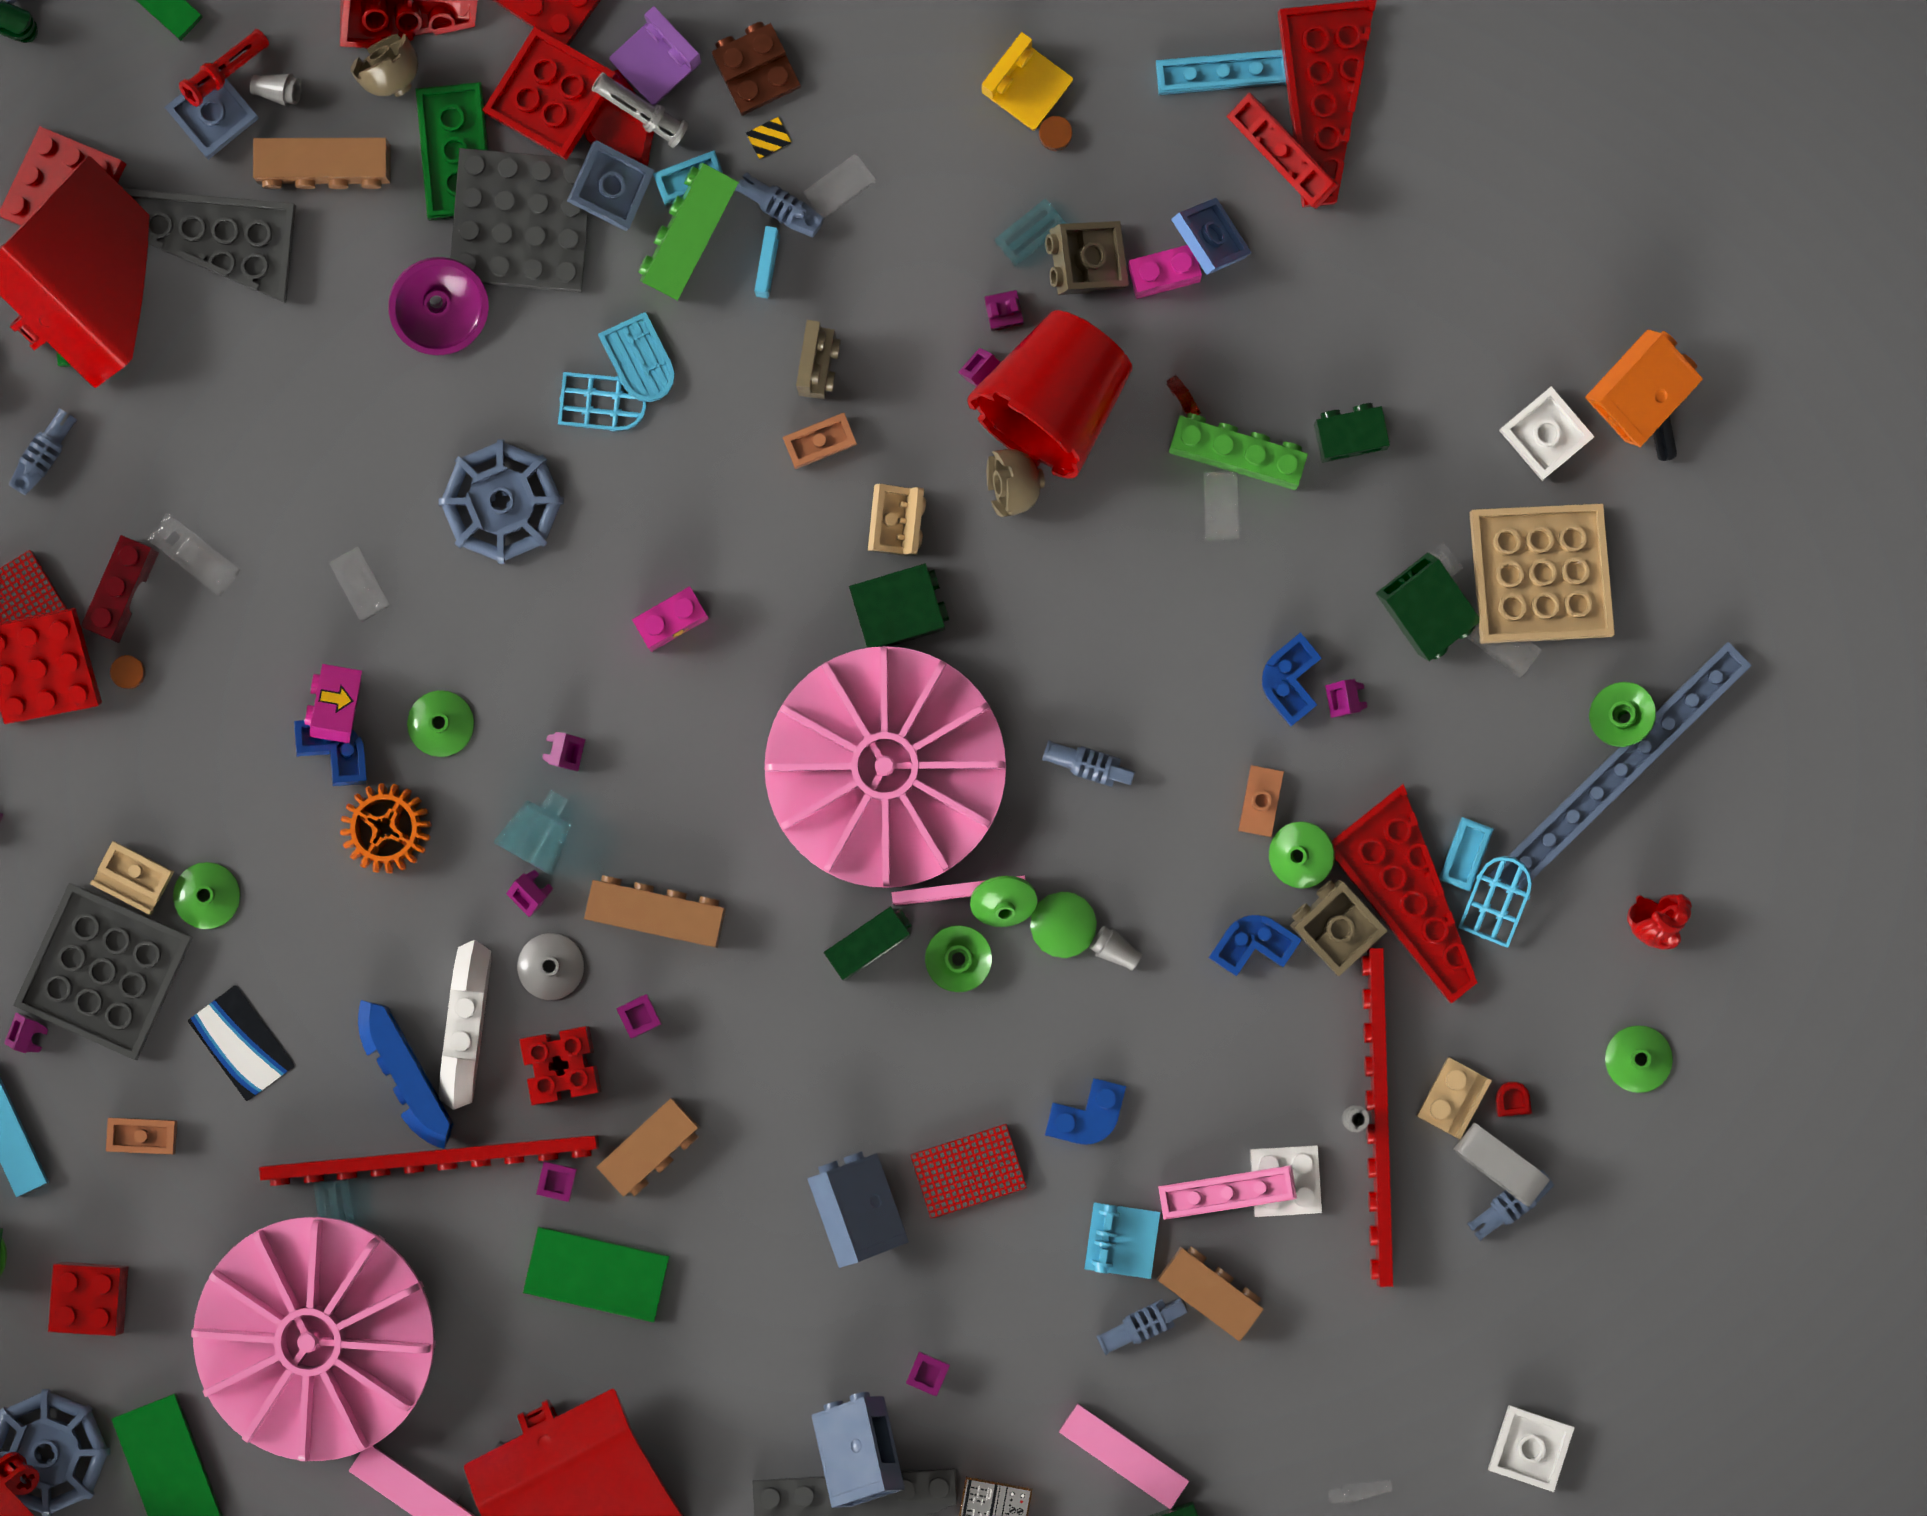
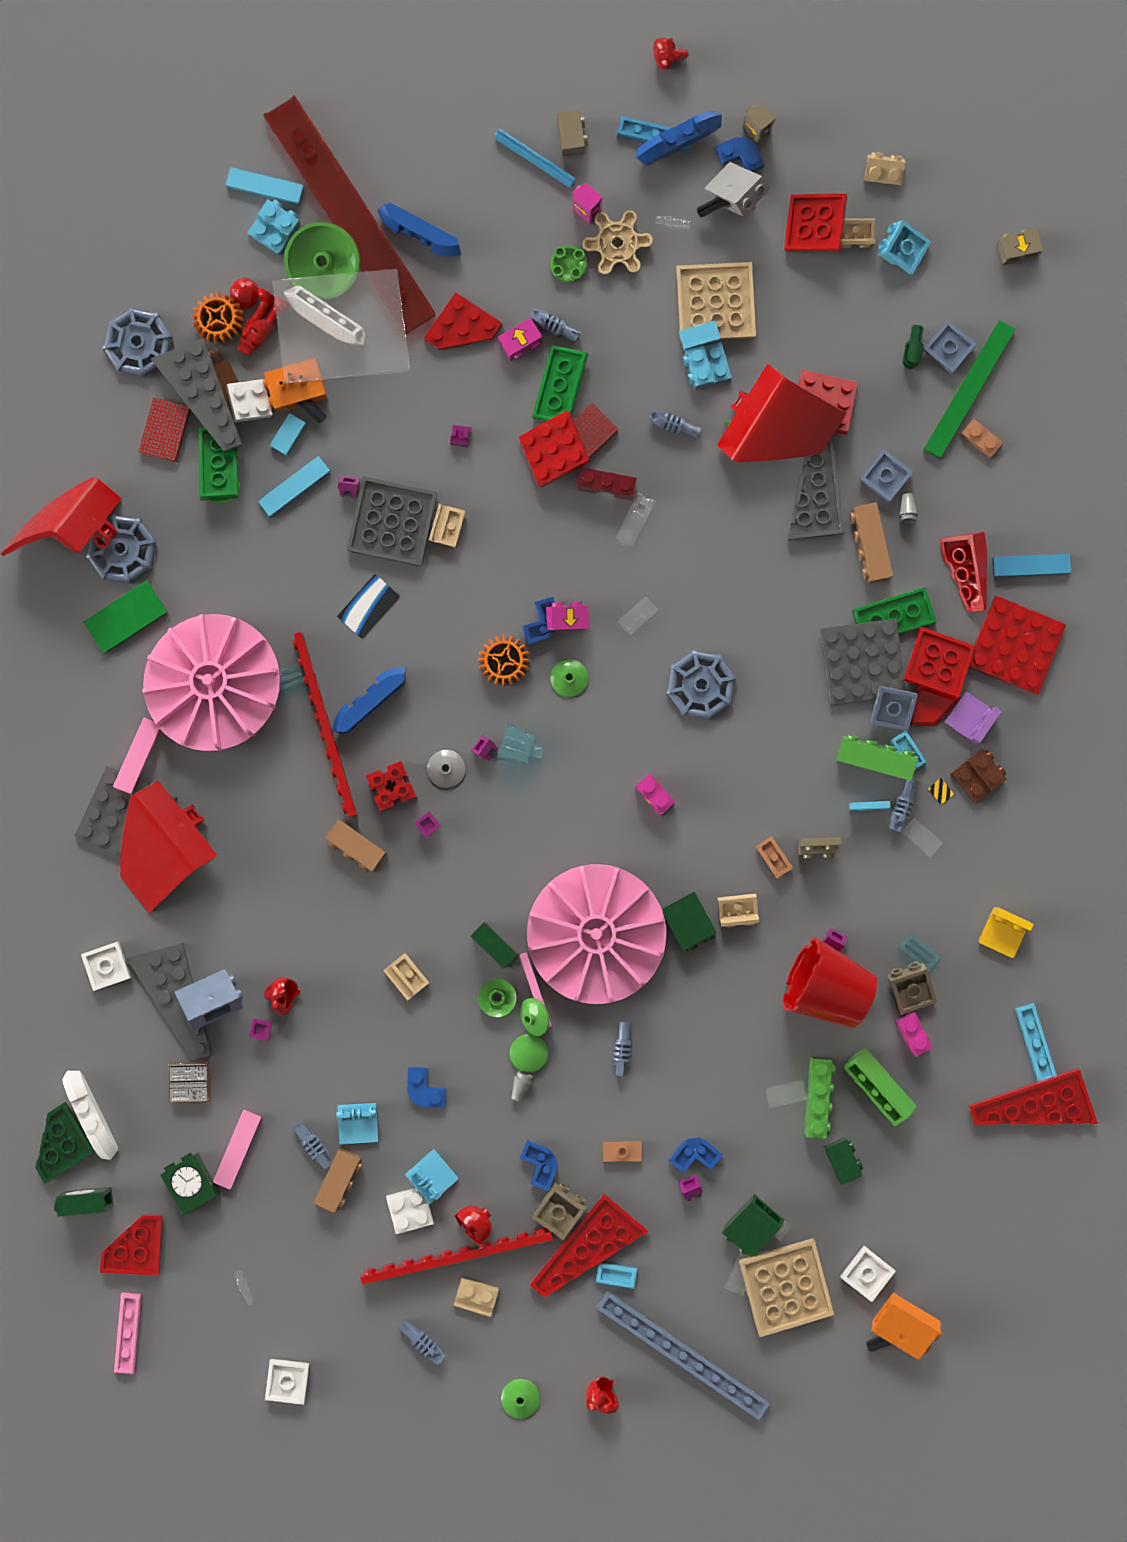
camera: 75 degrees right, 0 degrees up
red brick [48,1262,129,1336] -> none
nougat plate [106,1118,177,1155] -> none
dark orange tile [110,655,145,689] -> none
bright green dish [173,862,240,929] -> none
red pin [179,29,269,107] -> none
dark tan cylinder [350,34,418,97] -> none
magenta dish [388,257,489,355] -> none
white brick [439,940,491,1110] -> none
green tile [523,1227,670,1323] -> none
magenta tile [536,1161,577,1202] -> none
magenta tile [542,732,586,772] -> none
medium azure window [558,372,647,432] -> none
medium nougat brick [584,875,726,948] -> none
light grey pin [592,72,688,148] -> none
medium azure window [598,312,675,402] -> none
sand blue piece [807,1151,909,1268] -> none
red tile [910,1124,1027,1219] -> none
magenta tile [984,290,1024,331] -> none
dark tan cylinder [986,449,1045,517] -> none
dark orange tile [1039,116,1072,151] -> none
bright pink tile [1158,1165,1297,1220] -> none
clear red tile [1166,375,1201,415] -> none
medium blue tile [1171,198,1252,275] -> none
red plate [1226,93,1339,209] -> none
bright green dish [1269,821,1335,888] -> none
light grey pin [1342,1105,1369,1132] -> none
light grey beam [1453,1123,1550,1207] -> none
medium azure window [1458,856,1532,948] -> none
red tile [1495,1082,1532,1117] -> none
bright green dish [1589,682,1656,747] -> none
none -> red hair [264,977,301,1015]
none -> tan plate [383,953,430,1001]
none -> medium azure hinge [405,1149,459,1204]
none -> red cylinder [454,1205,492,1245]
none -> bright green brick [843,1047,917,1126]

